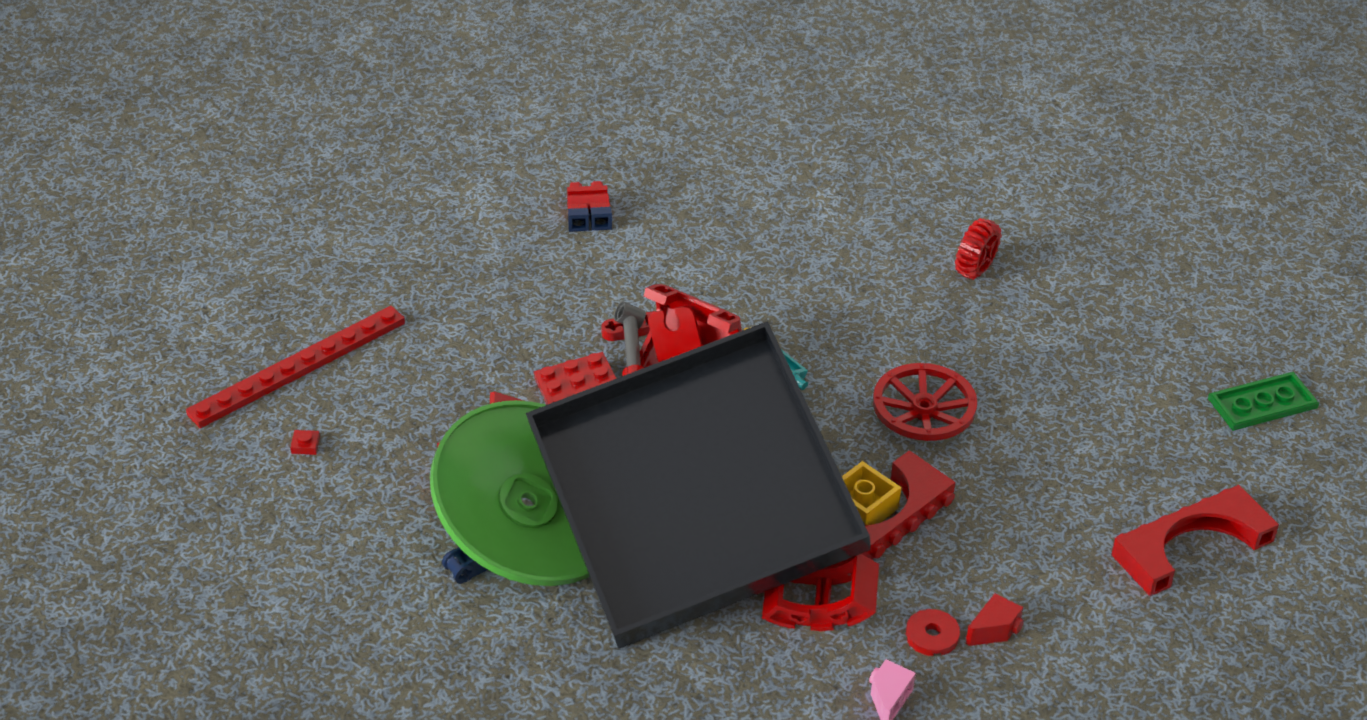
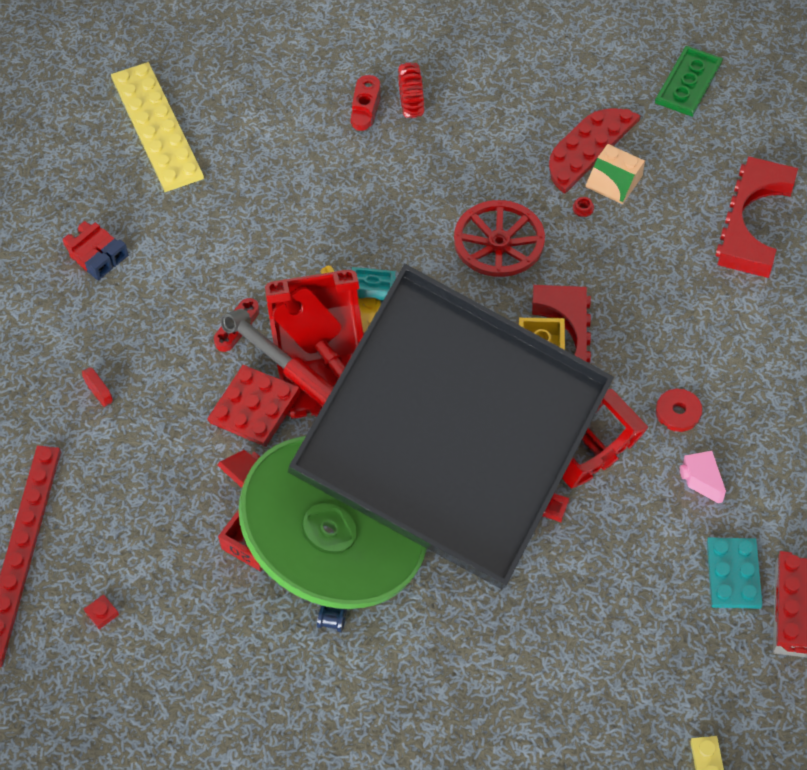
camera: 40 degrees left, 15 degrees up
red slope [965,593,1024,646] -> none
none -> red tile [82,367,113,407]
none -> light yellow plate [111,62,204,192]
none -> red piece [350,75,381,131]
none -> red plate [543,493,569,522]
none -> red plate [549,108,640,194]
none -> red plate [573,197,594,217]
none -> light nougat slope [586,144,645,204]

